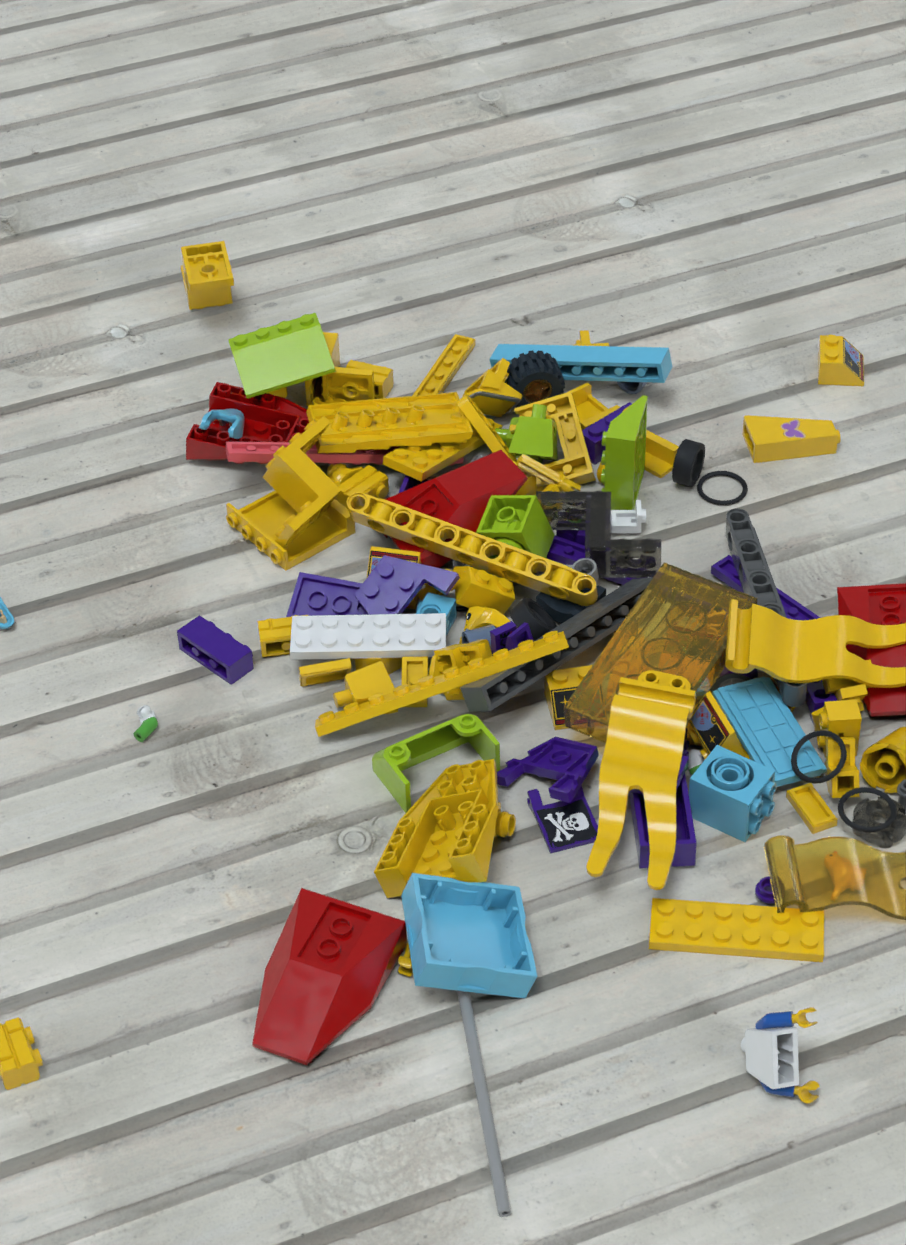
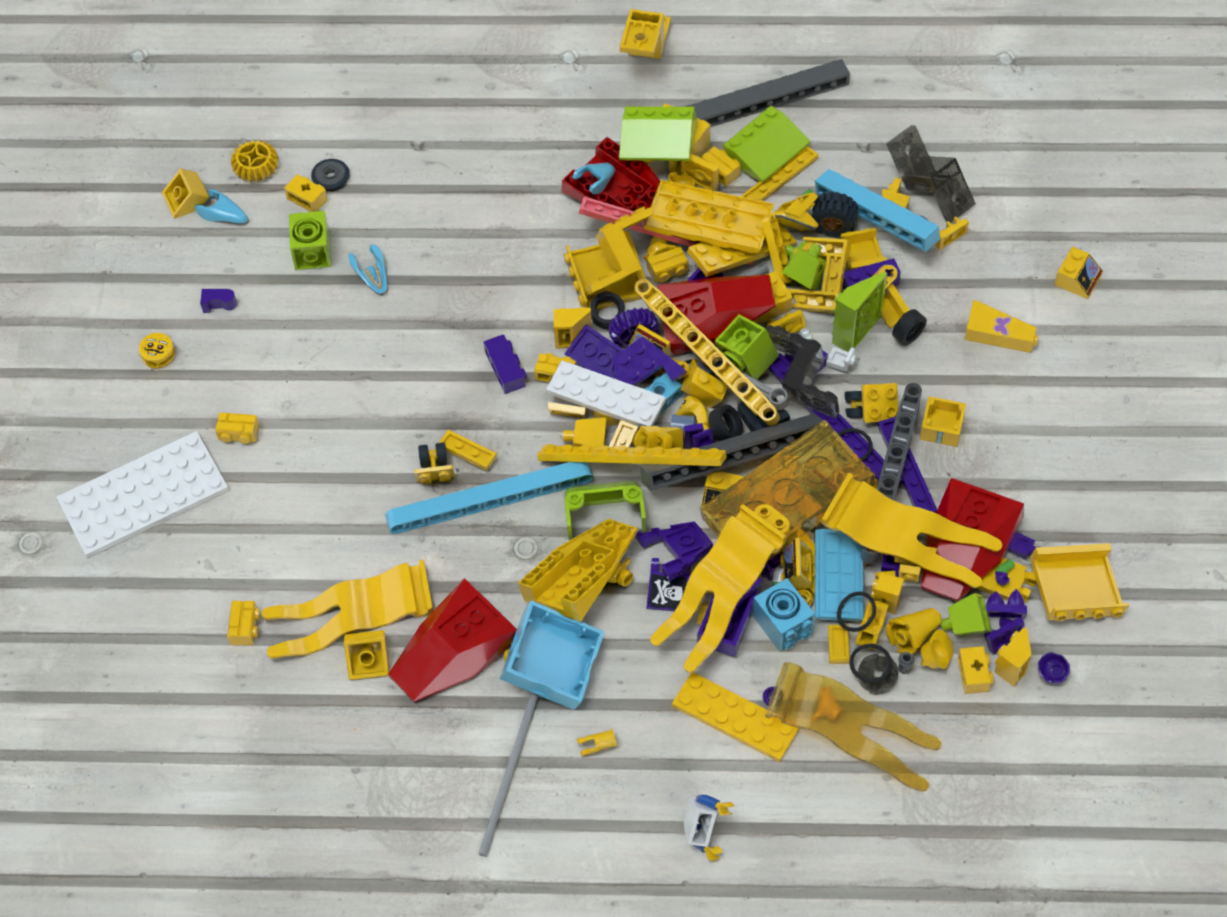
camera: 25 degrees right, 15 degrees up
bright green arm [133,705,158,742] -> none
yellow axle [517,454,581,498] -> none
black tyre [697,471,748,505] -> none
none -> yellow flag [261,560,433,659]
none -> yellow slope [344,630,389,680]
none -> medium azure beam [385,462,594,534]
none -> yellow plate [414,442,455,484]
none -> yellow plate [439,429,497,471]
none -> yellow slope [553,307,592,349]
none -> yellow hinge [576,729,617,757]
none -> black tyre [590,292,625,329]
none -> dark purple gear [609,307,658,347]
none -> dark grey brick [685,59,850,127]
none -> yellow tile [697,601,710,624]
none -> lime slope [723,106,811,183]
none -> yellow plate [844,383,898,423]
none -> clear smoke bracket [886,125,976,223]
none -> yellow container [919,396,966,447]
none -> yellow plate [935,217,969,250]

